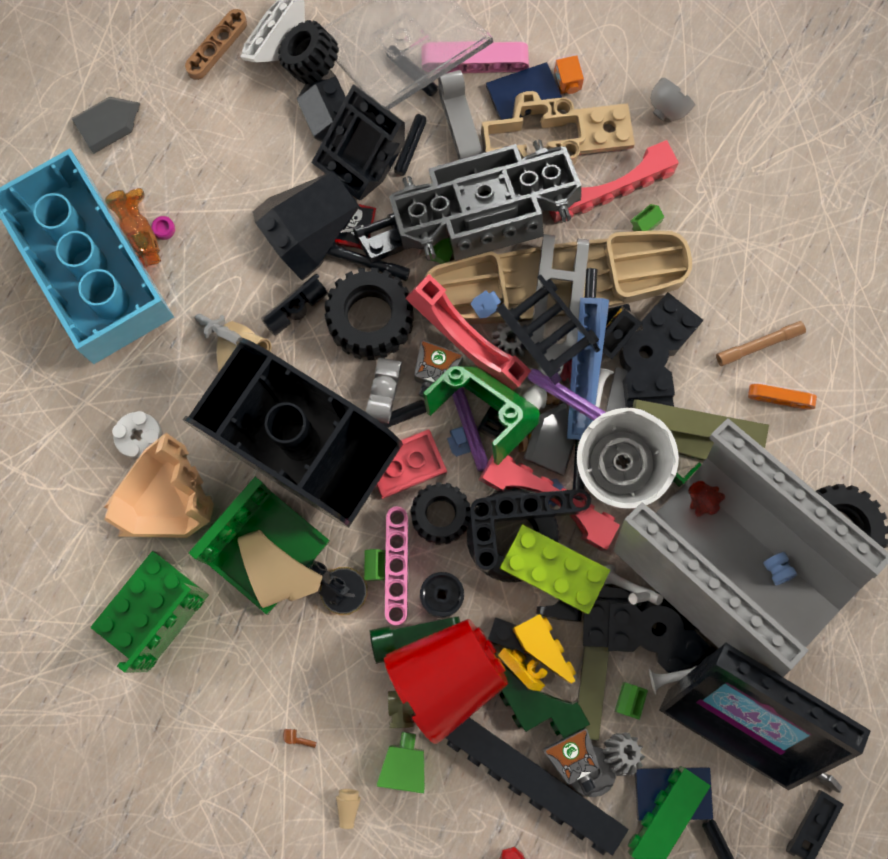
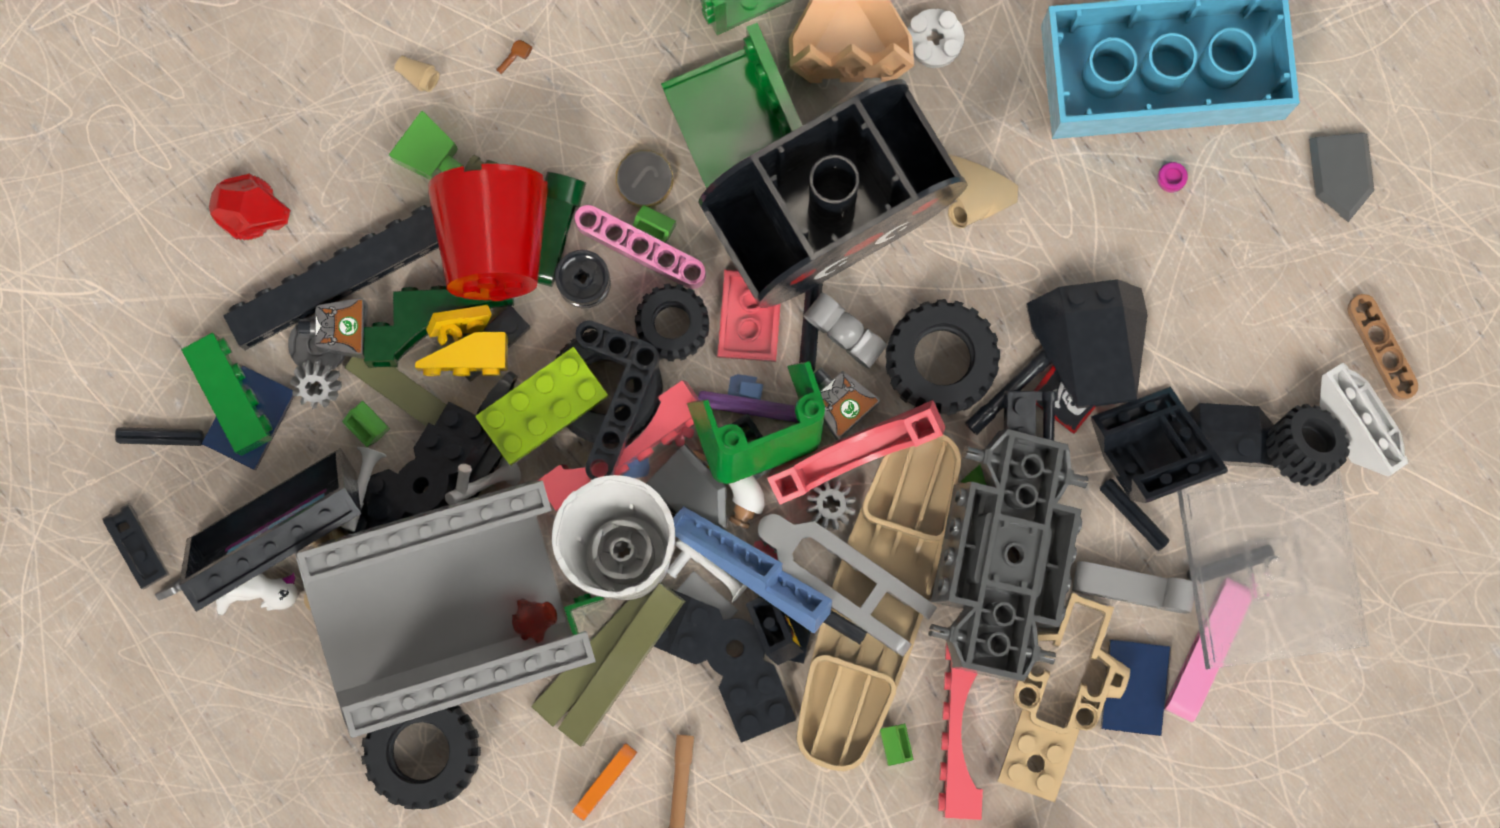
camera: 120 degrees right, 5 degrees up
clear orange piece [105,188,161,266] -> none
light grey piece [195,314,241,345] -> none
tan panel [238,529,322,608] -> none
black panel [261,274,328,336] -> none
black hinge [305,559,350,605] -> none
medium blue piece [471,290,501,319] -> none
black fence [496,274,600,385] -> none
medium lavender axle [527,369,606,421] -> none
orange brick [554,55,584,94] -> none
light blue wheel [763,552,798,585] -> none

